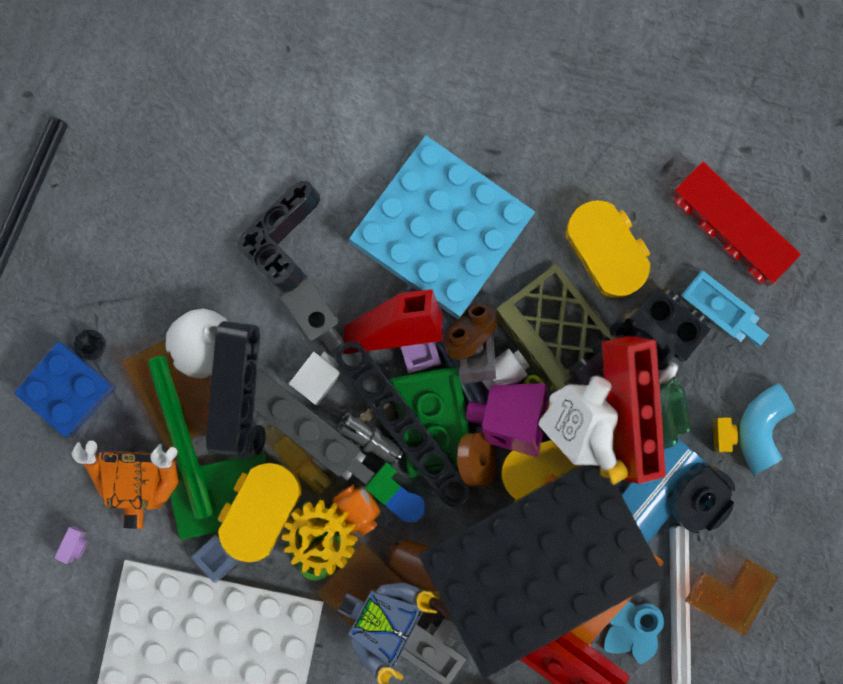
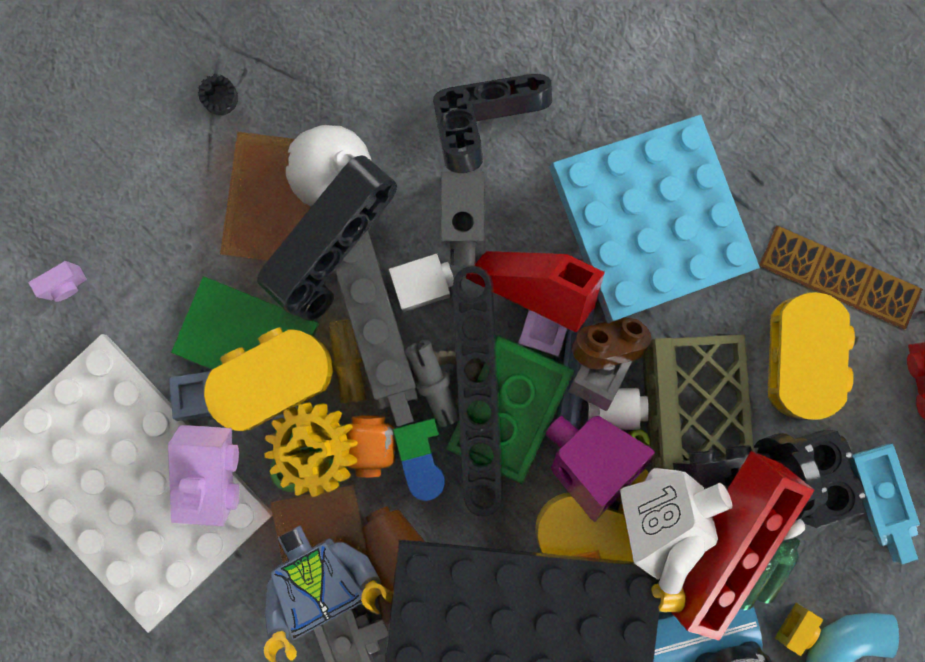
camera: 30 degrees right, 0 degrees up
blue brick [14,341,116,438] -> none
orange torso [72,441,179,529] -> none
green axle [147,355,213,519] -> none
dark orange piece [457,432,496,487] -> none
none -> lavender brick [168,425,239,526]
none -> sticker [759,225,923,330]

